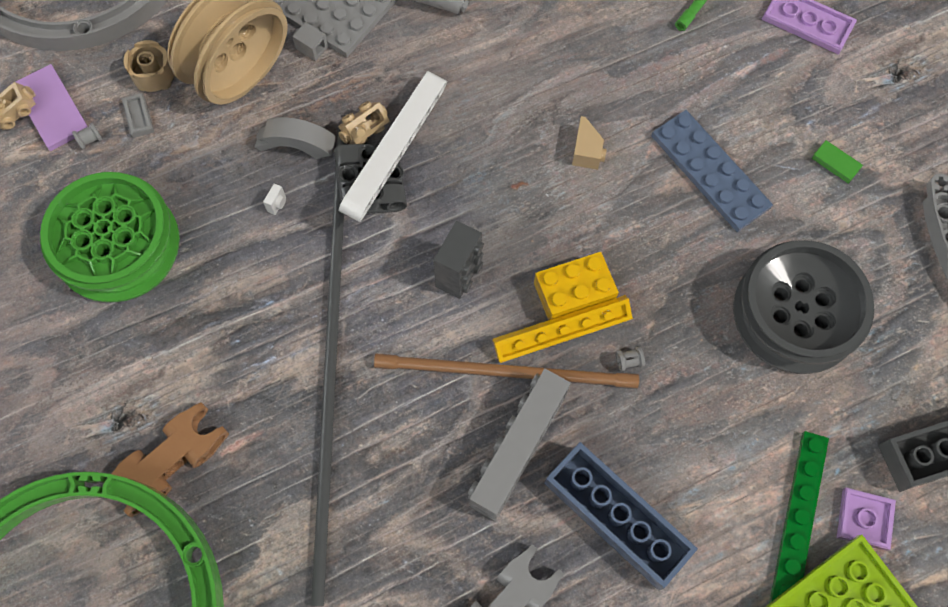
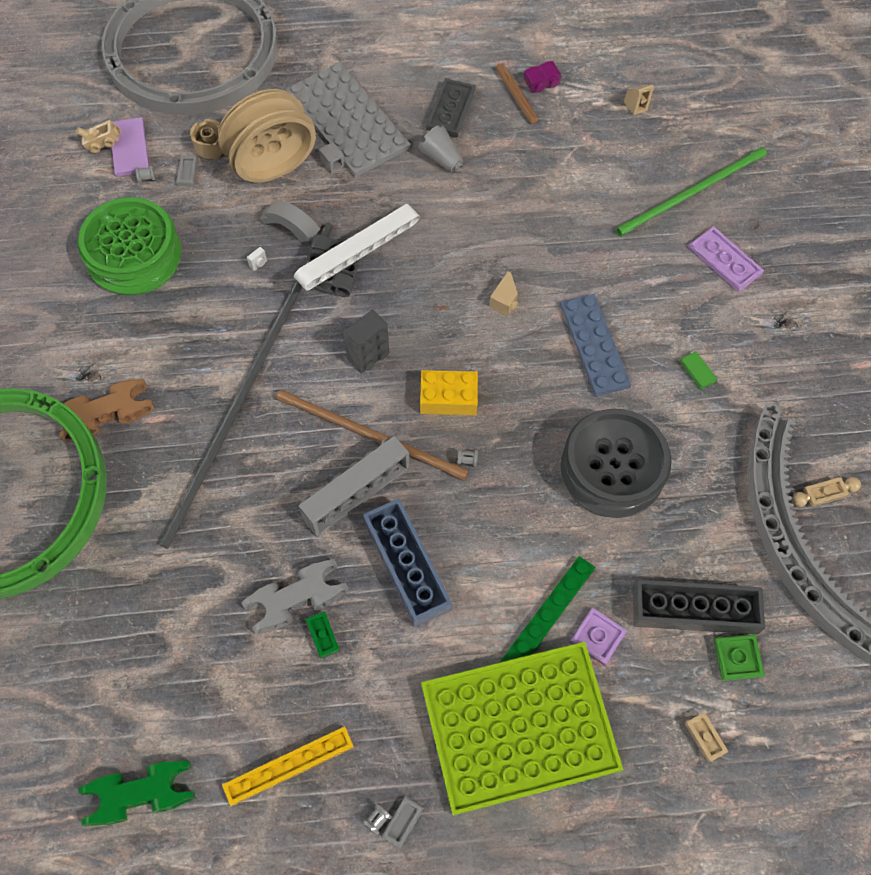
camera: 20 degrees right, 5 degrees down
tan brick [338,101,390,145] -> none
yellow plate [493,295,633,363] -> none

